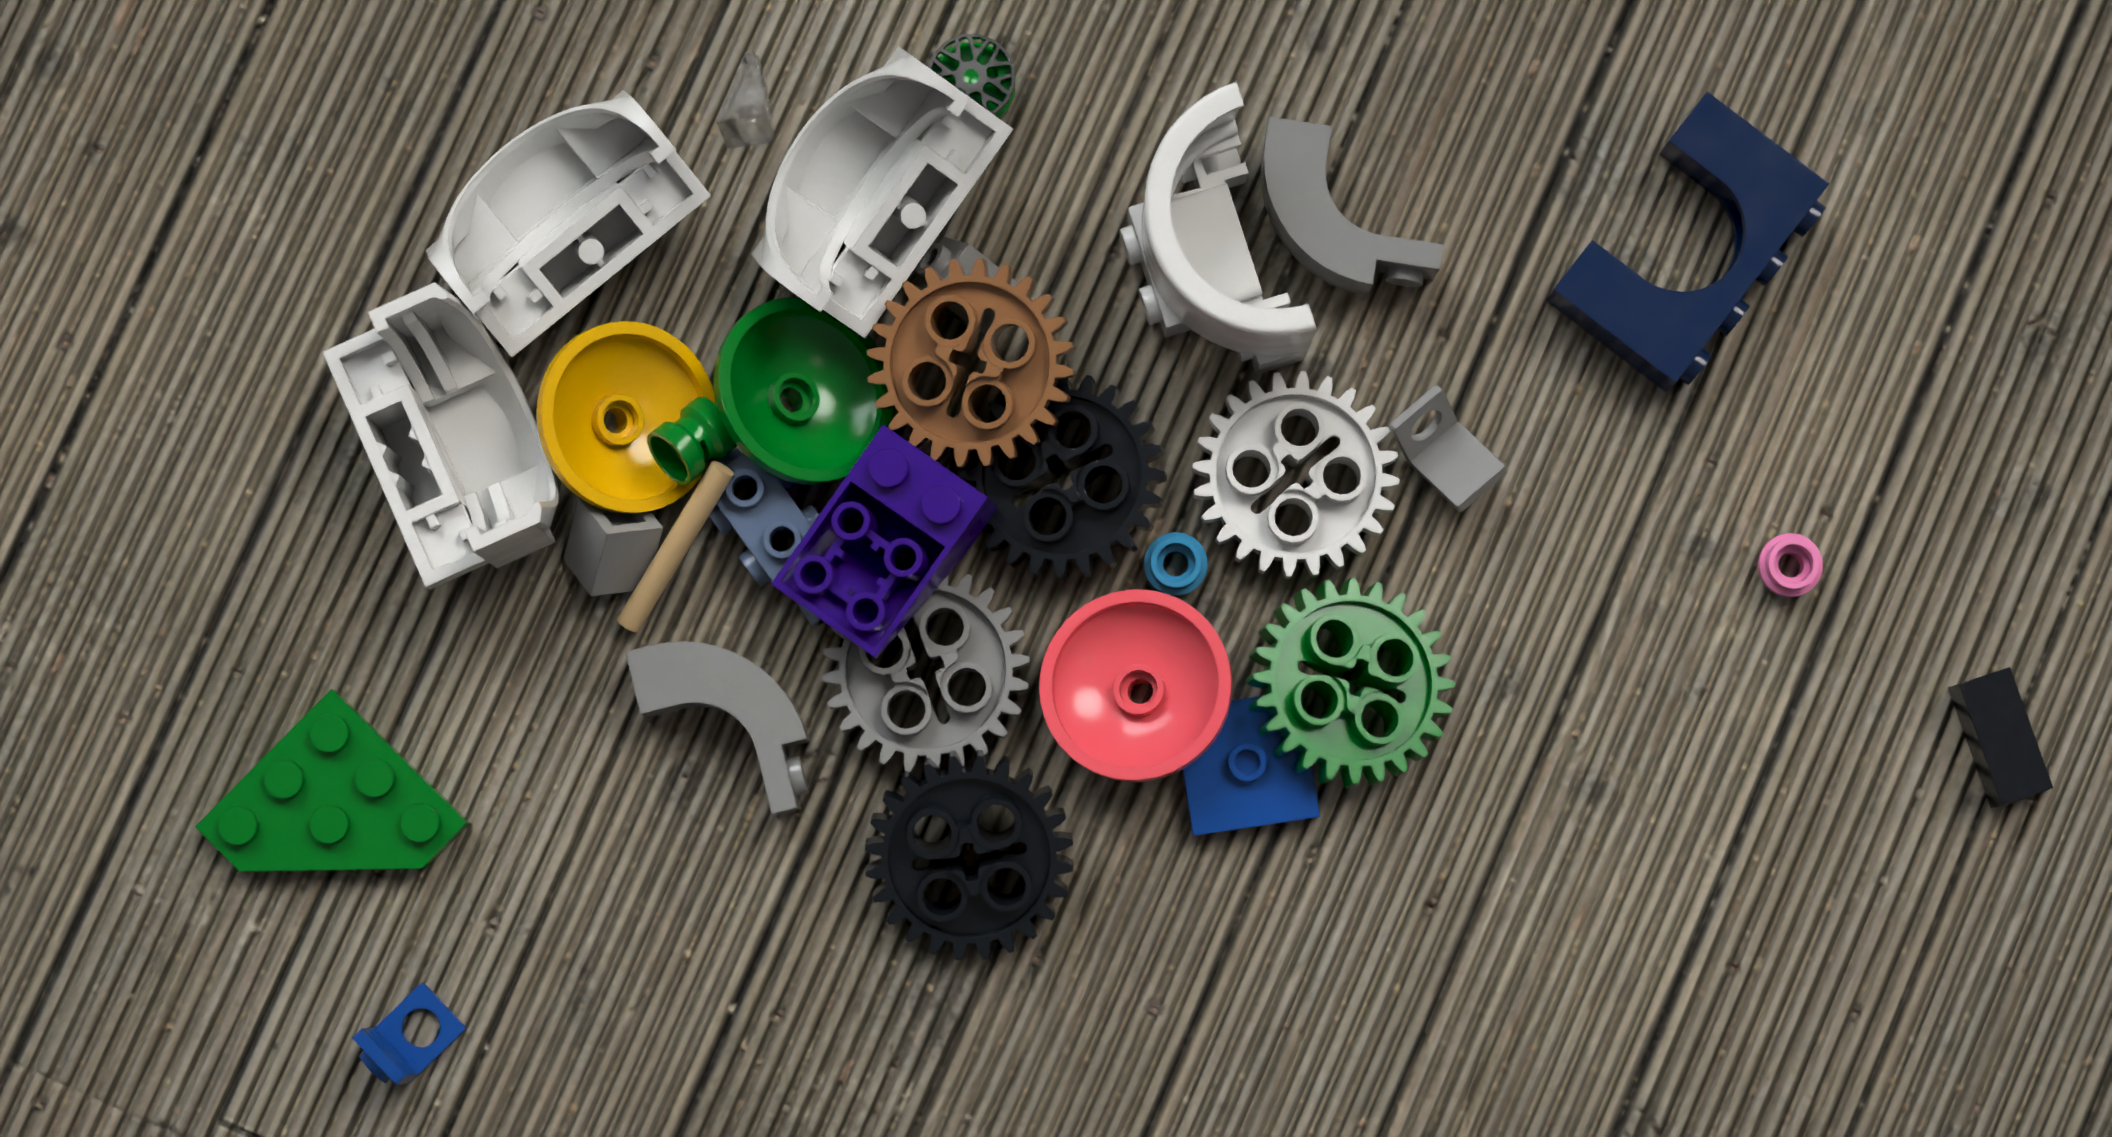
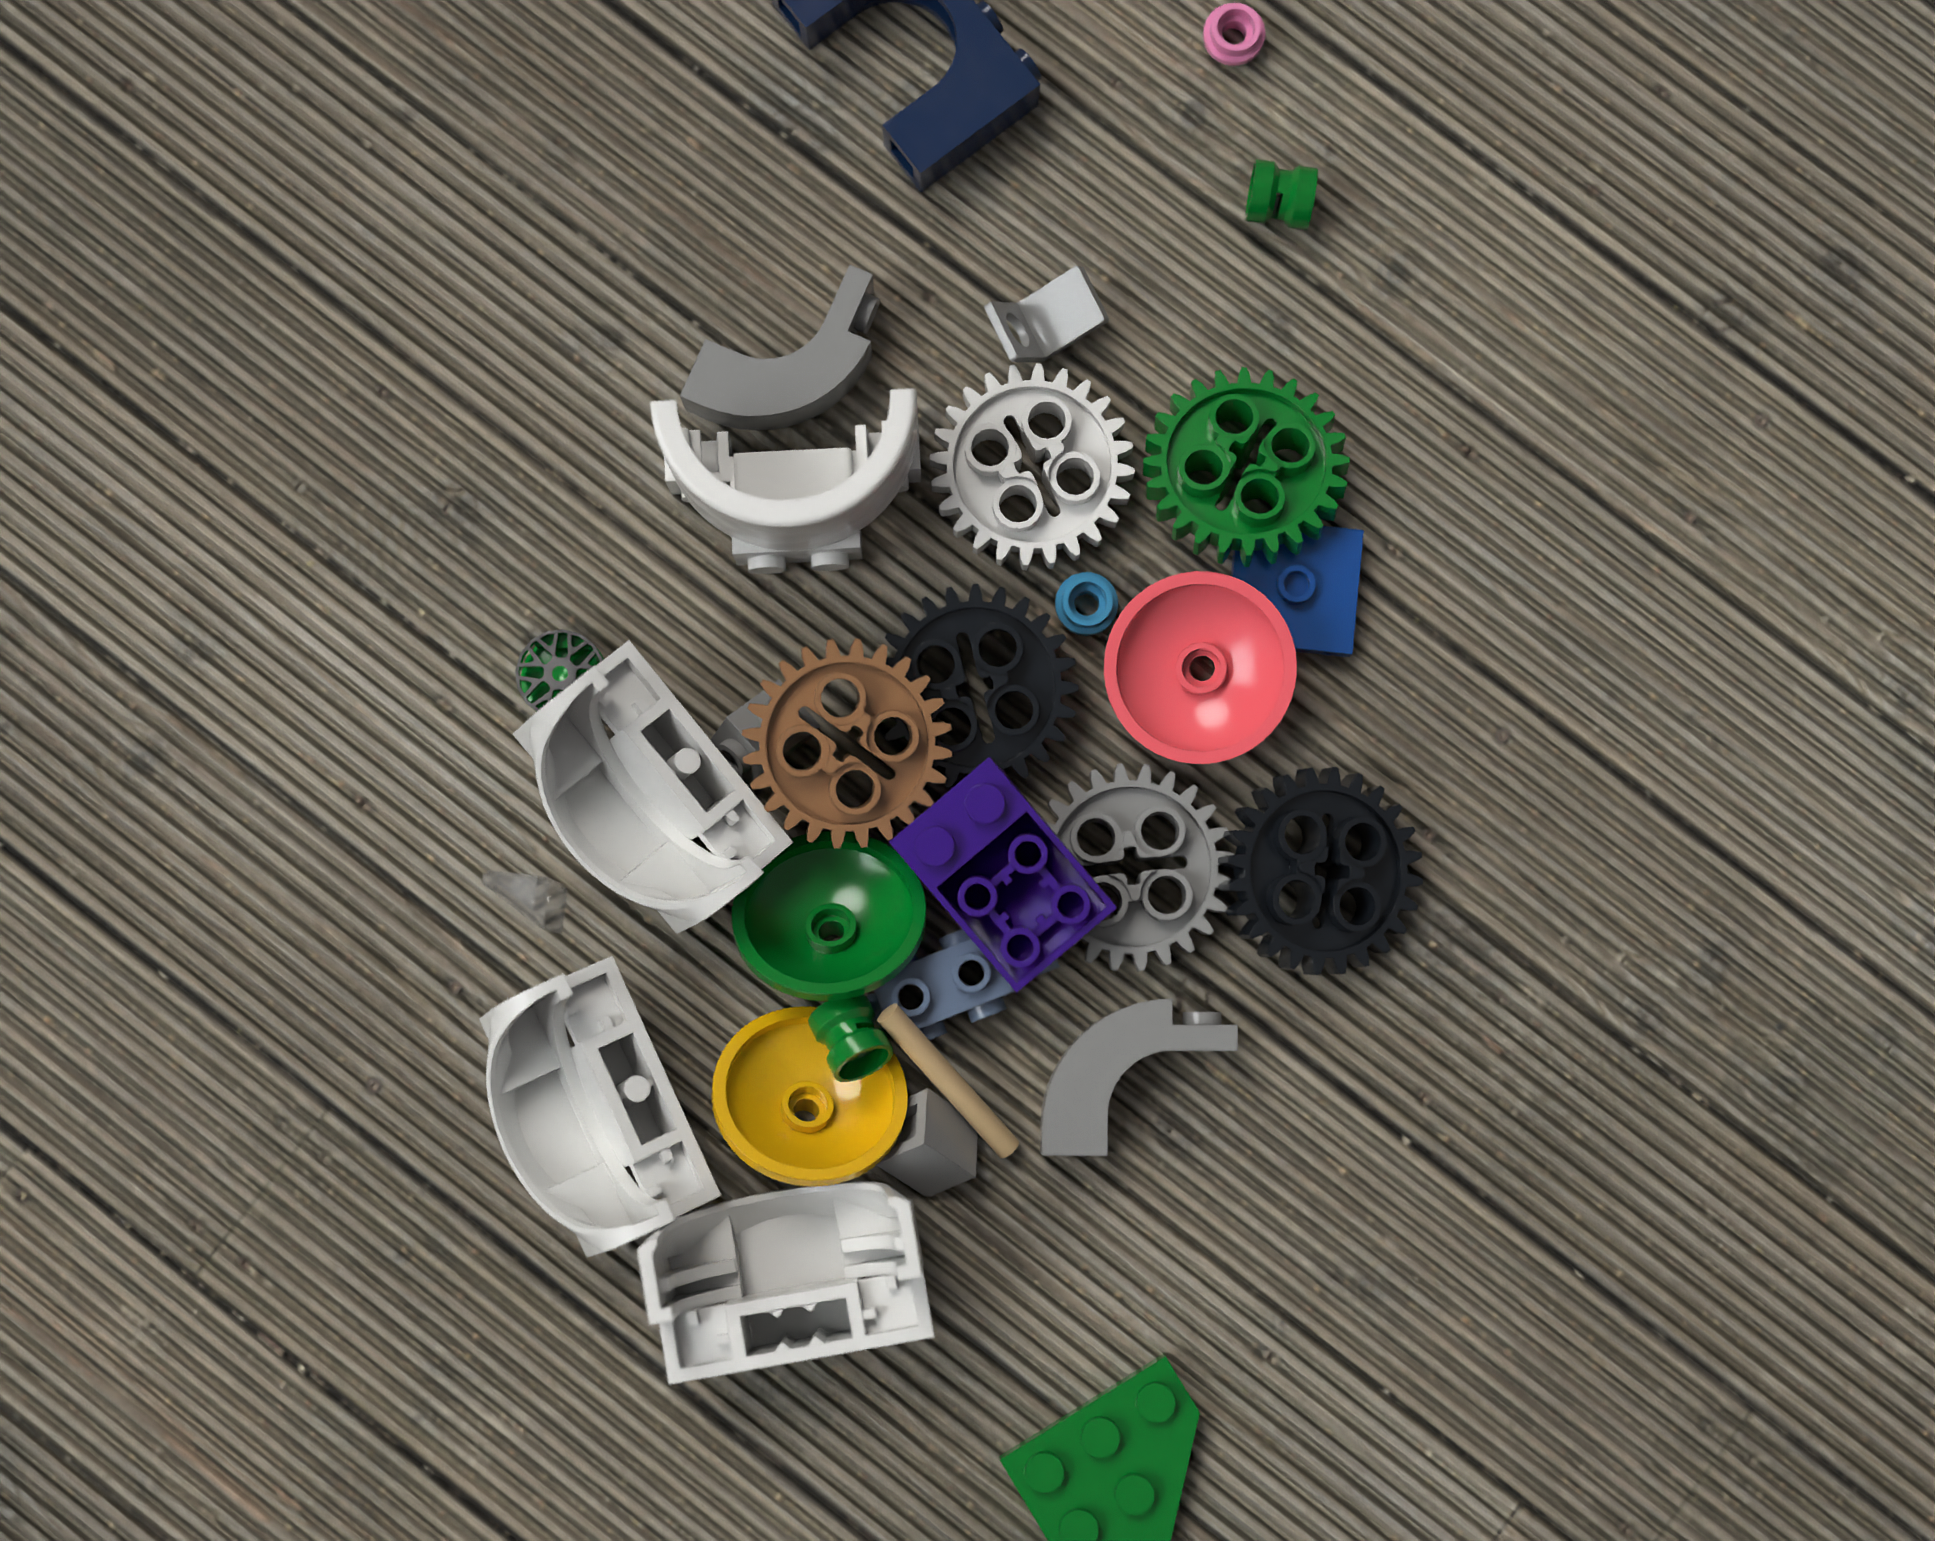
camera: 80 degrees left, 0 degrees up
blue bracket [352,983,466,1085] -> none
none -> green wheel [1245,159,1318,230]

